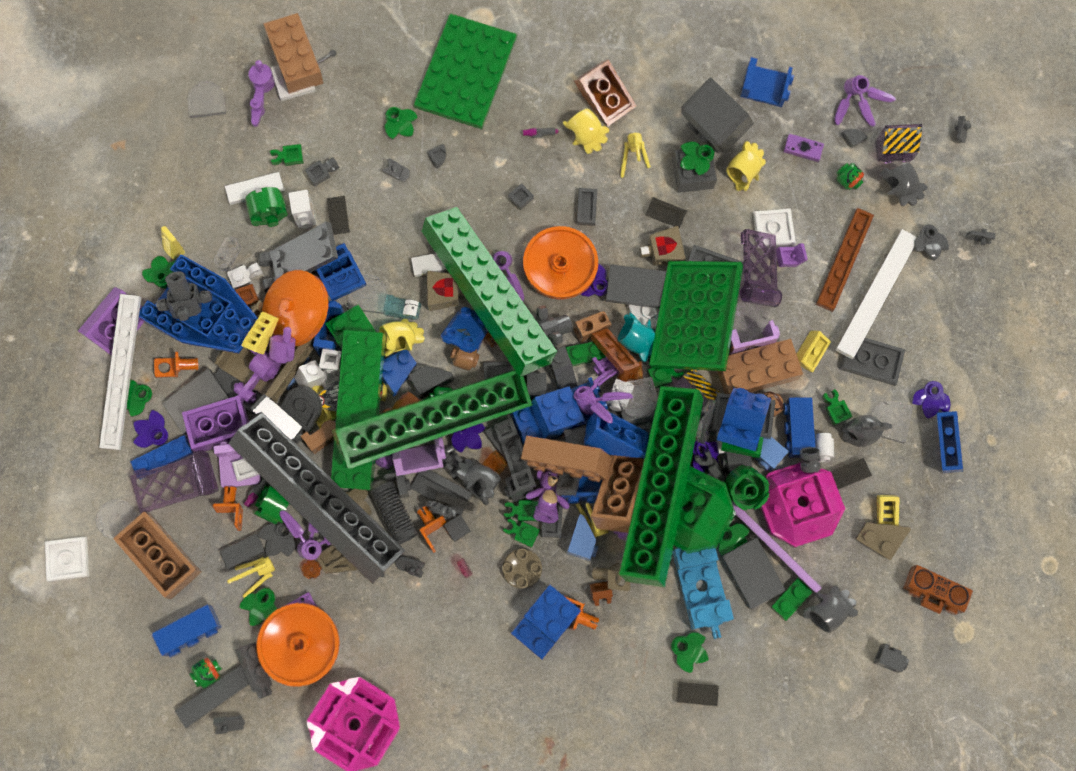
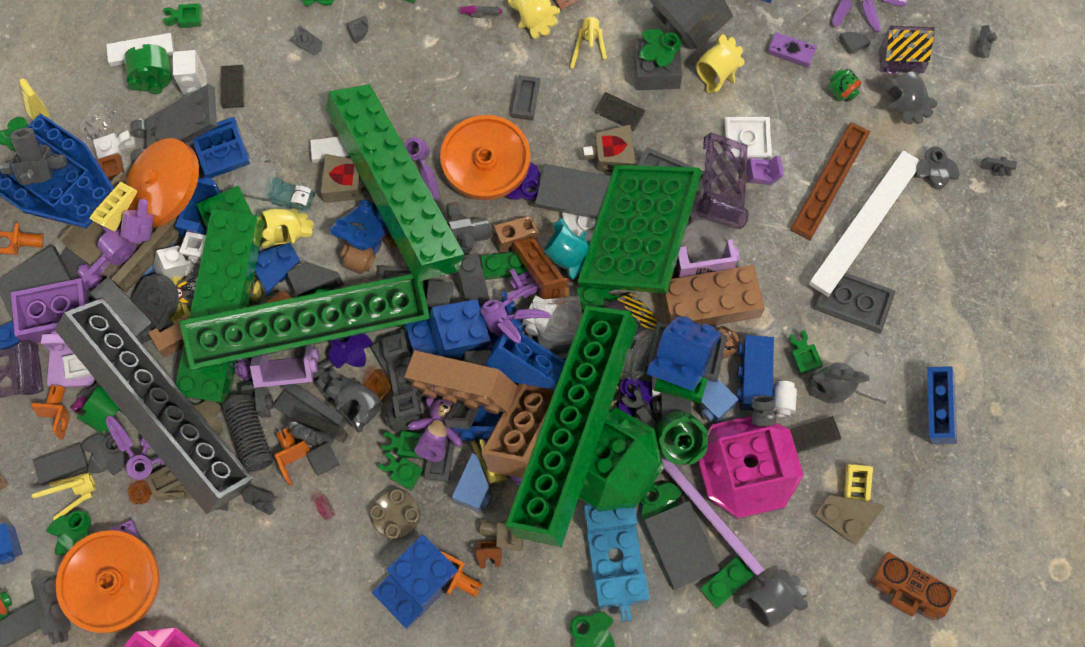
camera: 10 degrees right, 5 degrees down
dark grey plate [305,157,340,187] -> none
dark grey plate [508,183,534,210] -> none
light yellow slope [797,331,831,372] -> none
dark purple plate [912,381,951,419] -> none

